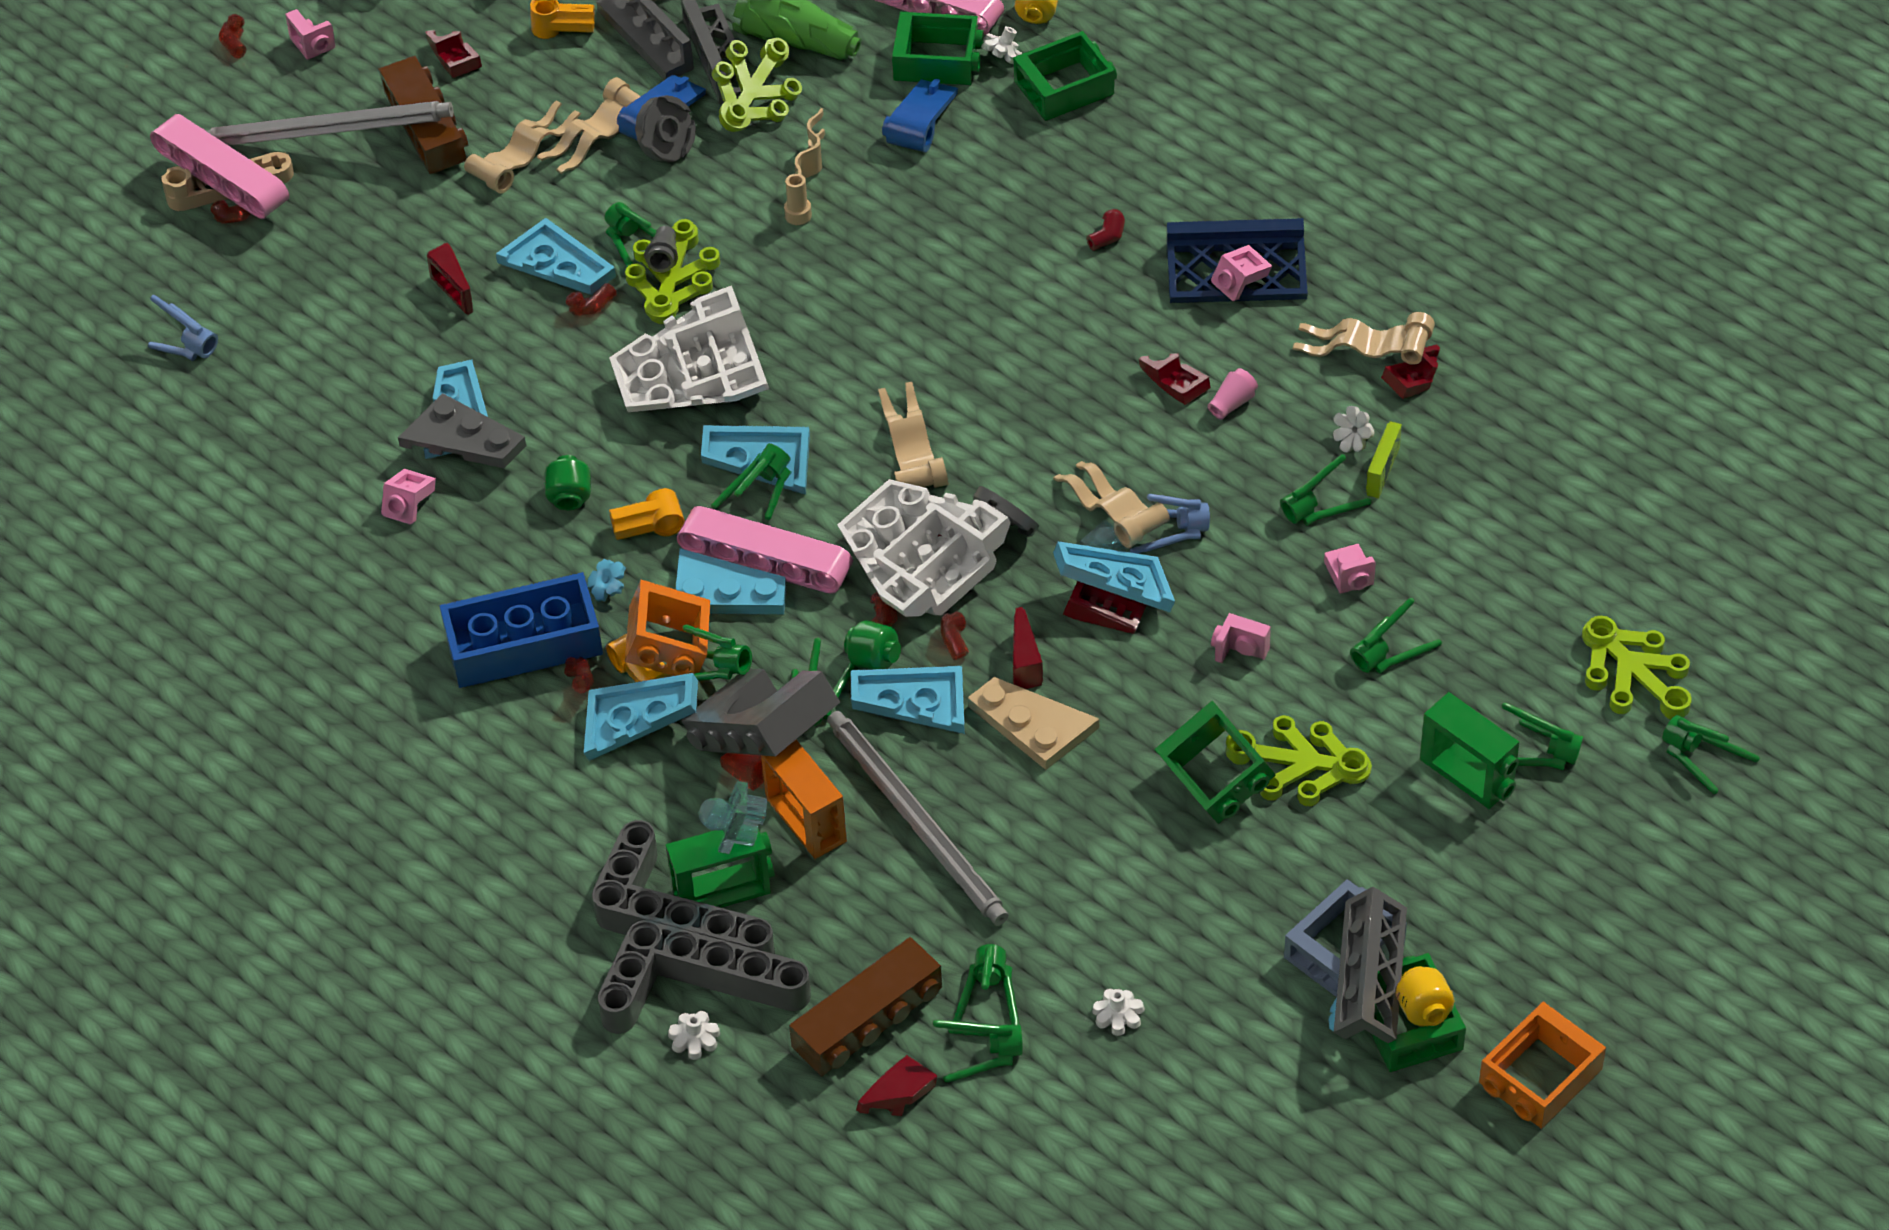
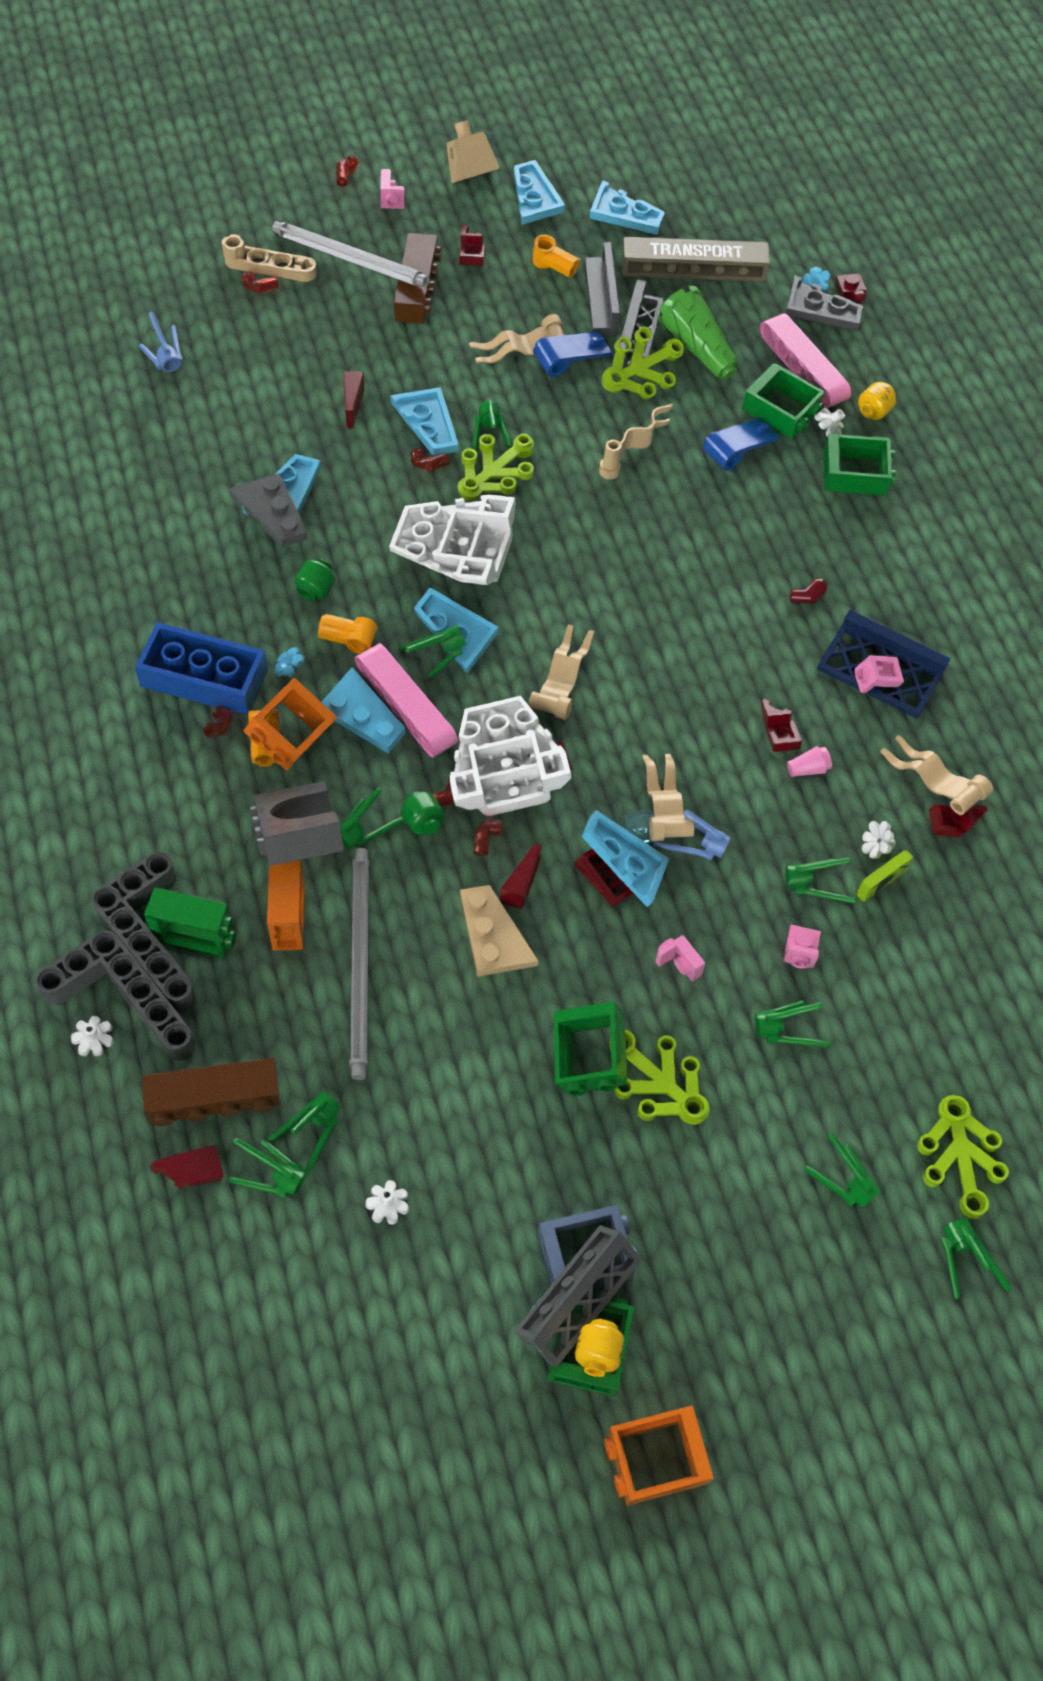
camera: 25 degrees right, 10 degrees up
bright pink beam [150,114,289,219] -> none
bright pink bracket [381,469,436,524] -> none
tan flag [464,100,581,194] -> none
medium azure wing [584,673,698,761] -> none
dark grey tile [635,95,696,163] -> none
dark grey cone [644,226,678,273] -> none
green plant [682,624,752,681] -> none
clear light blue hips [698,781,767,854] -> none
medium azure wing [851,666,965,734] -> none
dark grey tile [972,486,1039,537] -> none
green window [1419,692,1520,810] -> none

